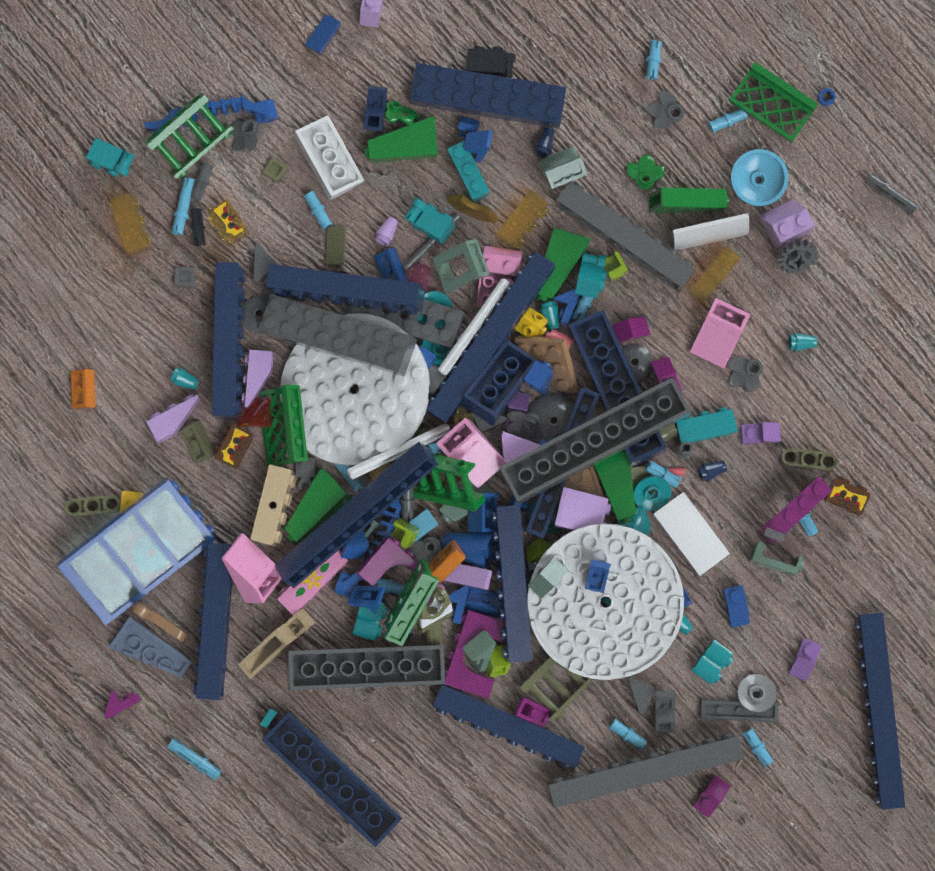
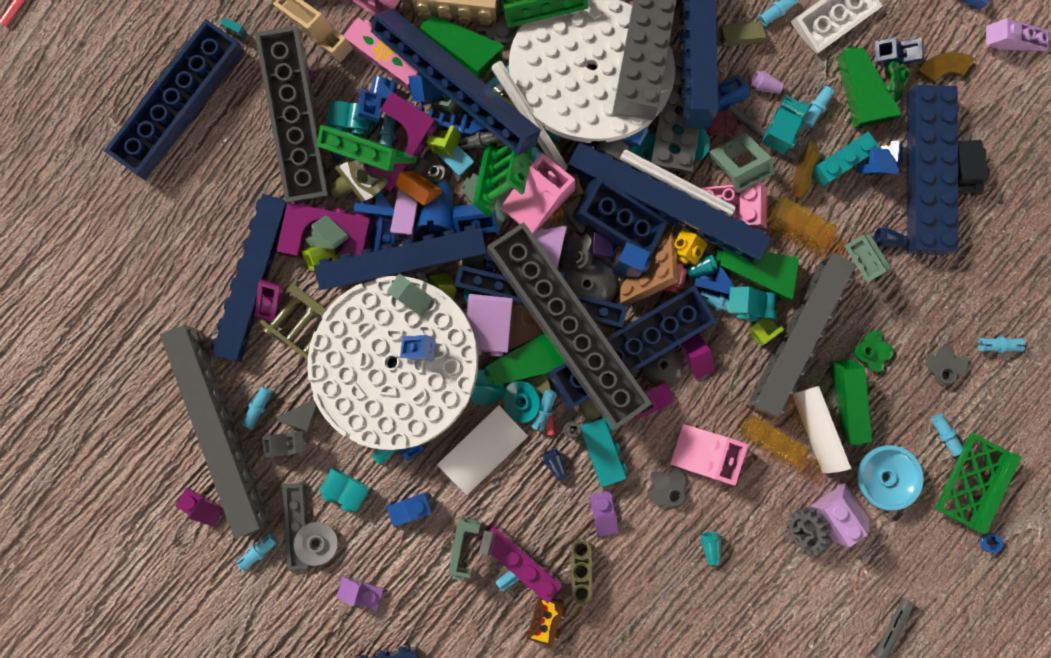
camera: 75 degrees right, 0 degrees up
none -> medium azure pin [802,86,835,128]
none -> pearl gold tile [916,52,974,83]

